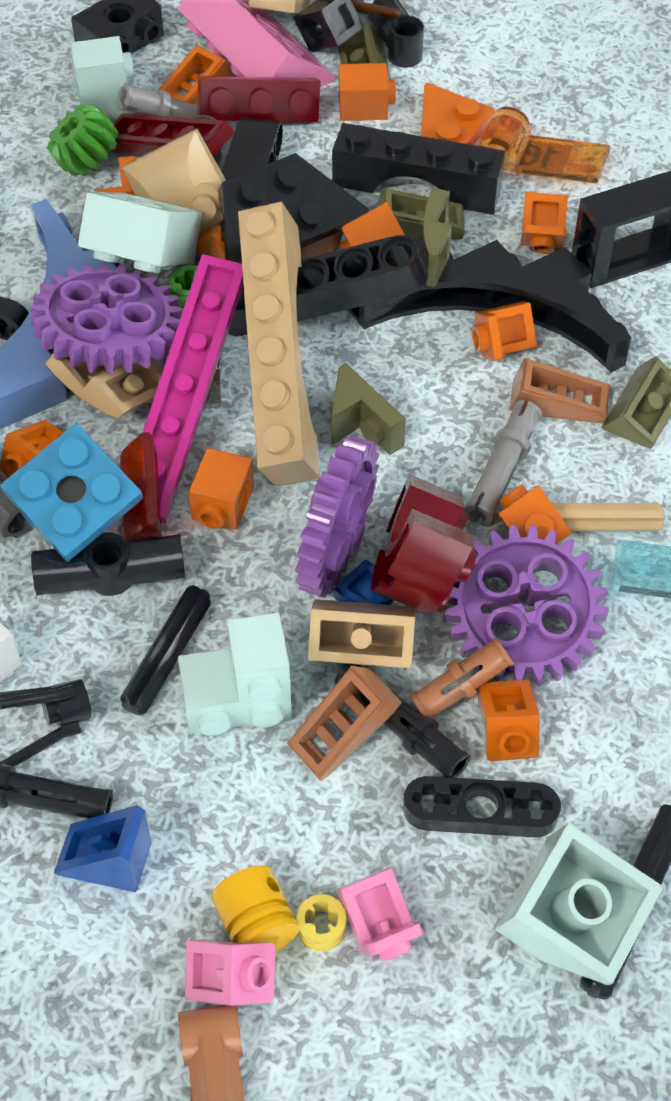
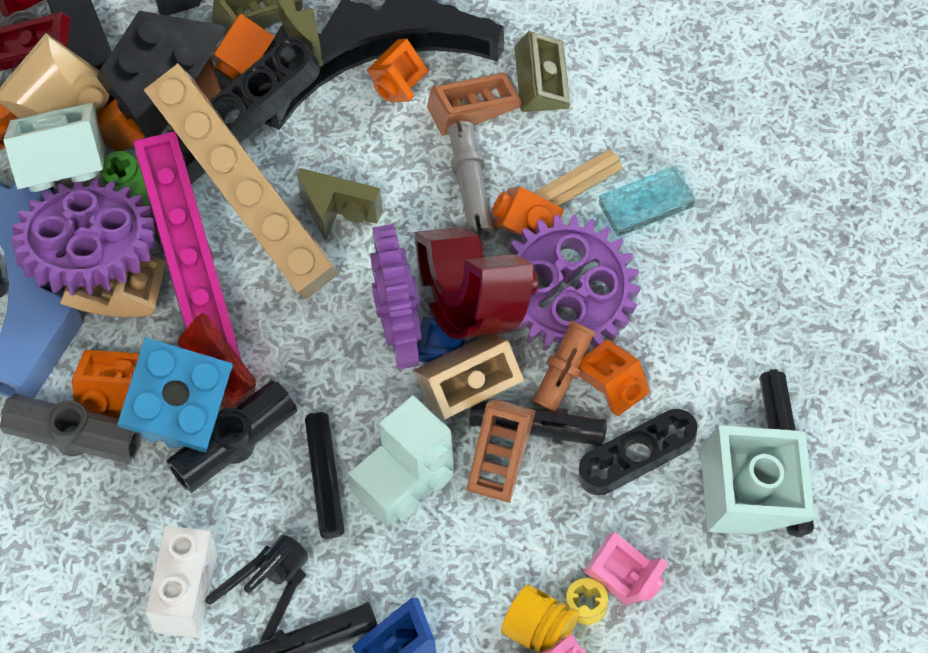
camera: 30 degrees left, 5 degrees up
orange brick [188,448,254,530] -> none

